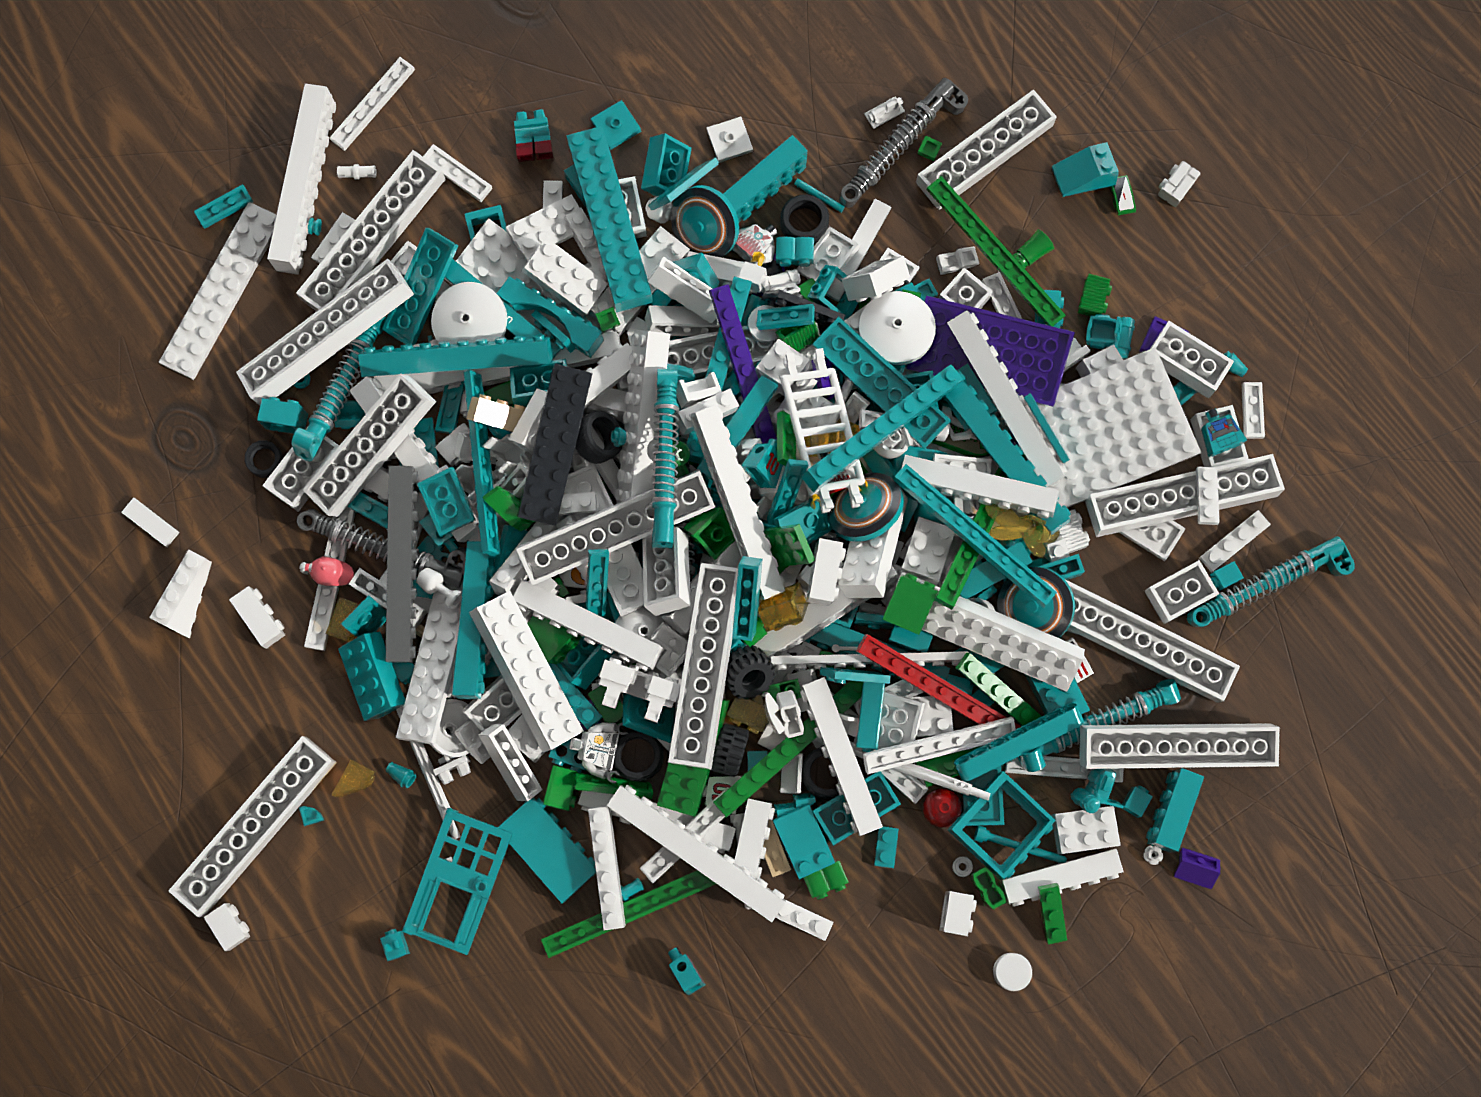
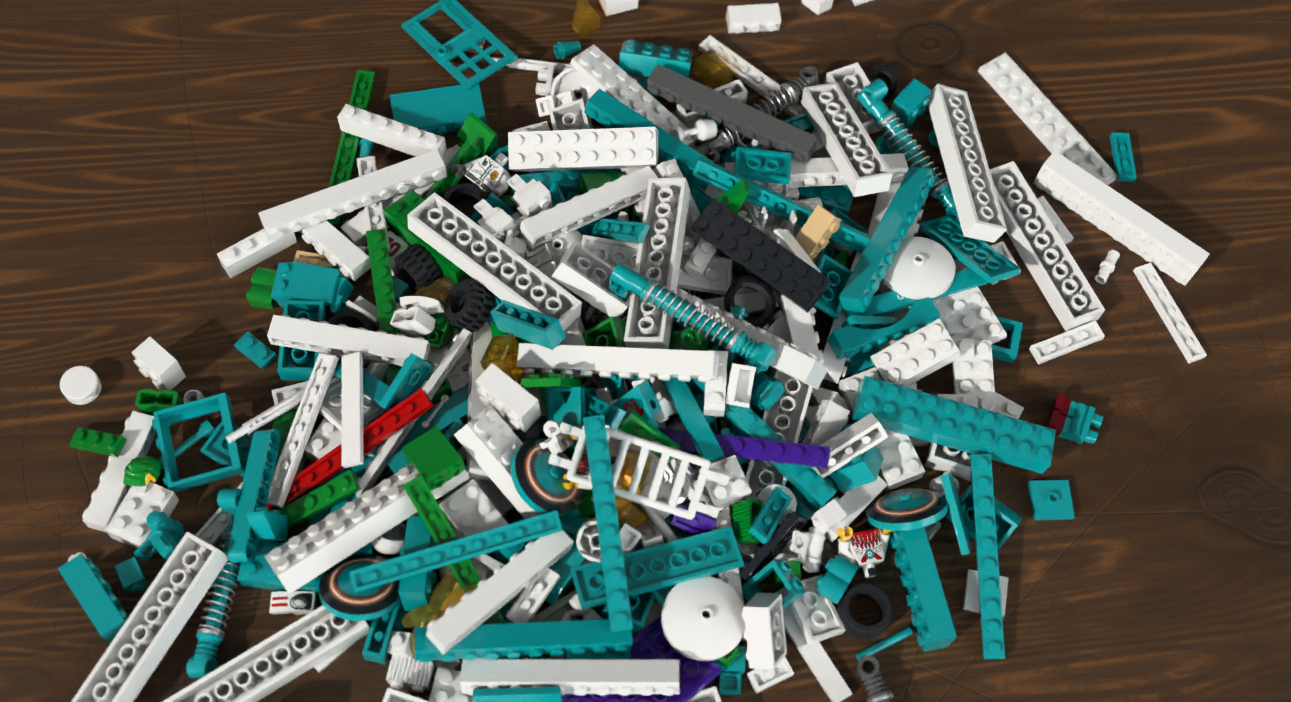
camera: 115 degrees right, 15 degrees down
coral hair [299,556,354,586] -> none
teal bush [308,218,322,236] -> none
teal tile [341,596,387,637] -> none
white brick [478,724,542,801] -> none
green plate [595,307,621,333] -> none
teal torso [668,947,706,995] -> none
red cylinder [923,789,962,828] -> none
dark purple panel [1174,848,1220,889] -> none
none -> green hair [123,455,162,487]
none -> teal slope [246,508,288,542]
none -> white tile [342,351,364,468]
none -> white panel [504,230,528,259]
none -> white hips [540,420,574,455]
none -> teal plate [970,454,1005,659]

